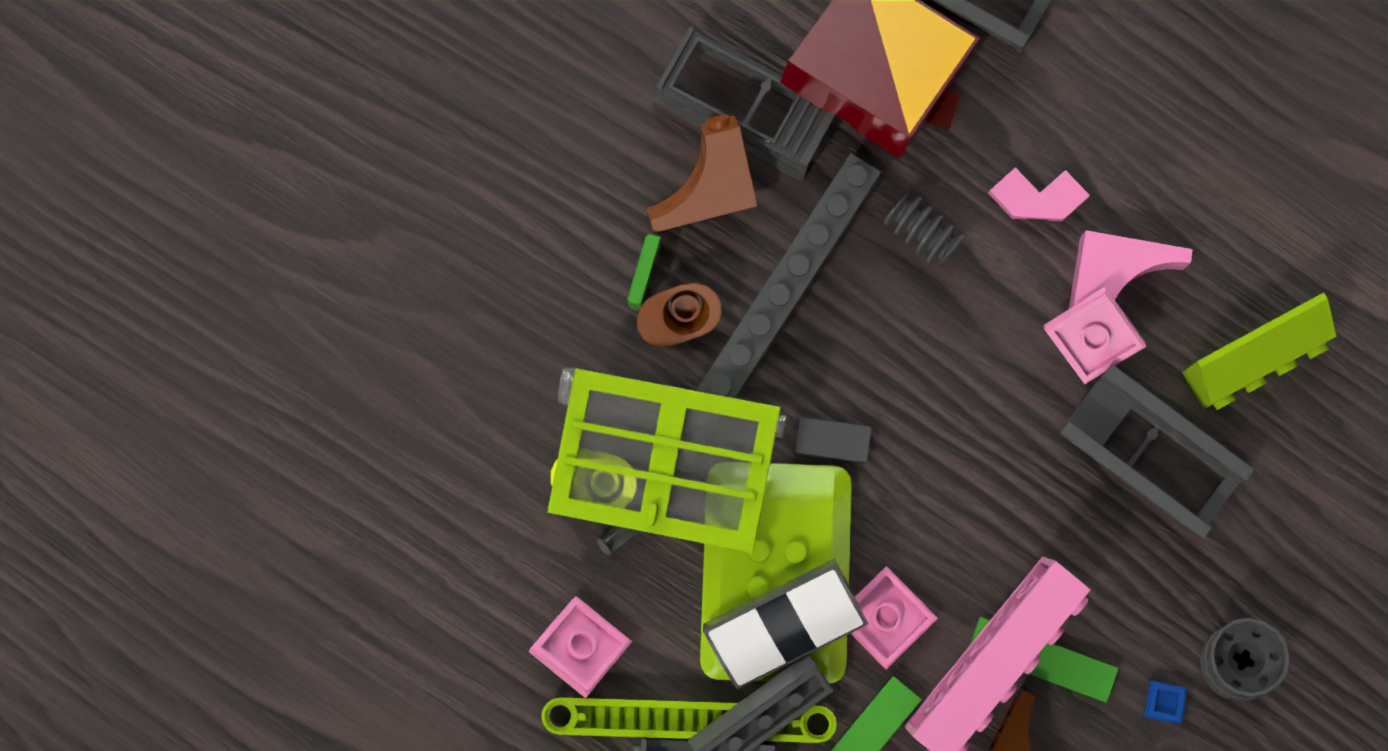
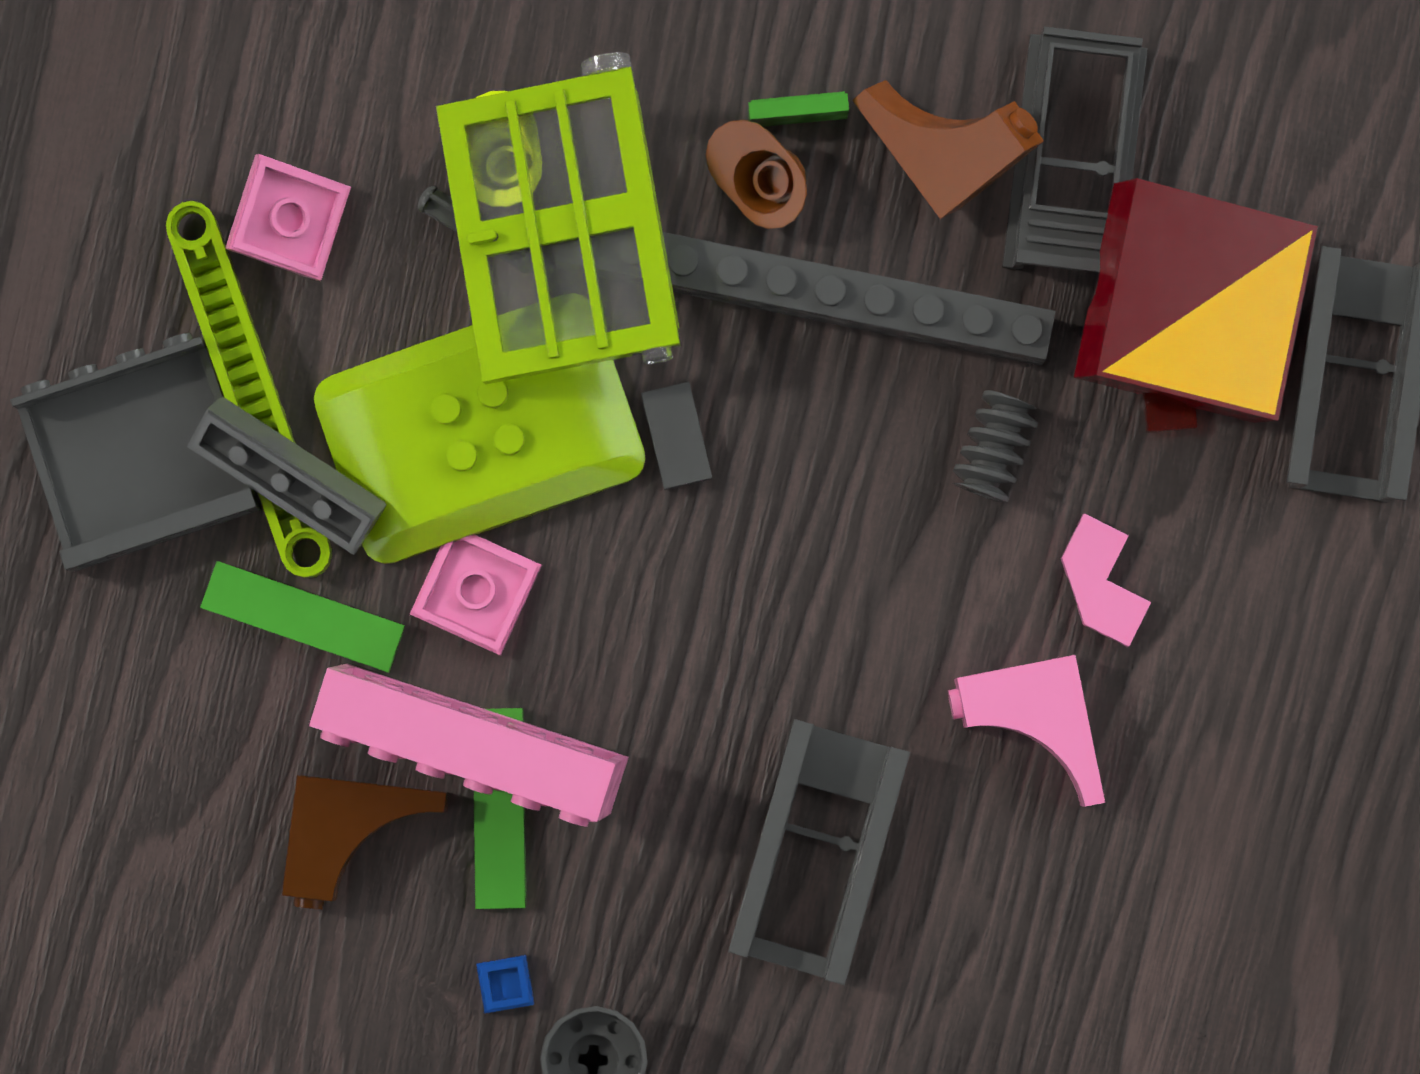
camera: 65 degrees right, 5 degrees up
slope [703,558,868,690] -> none
bright pink tile [1044,287,1146,384] -> none
lime slope [1182,293,1336,410] -> none

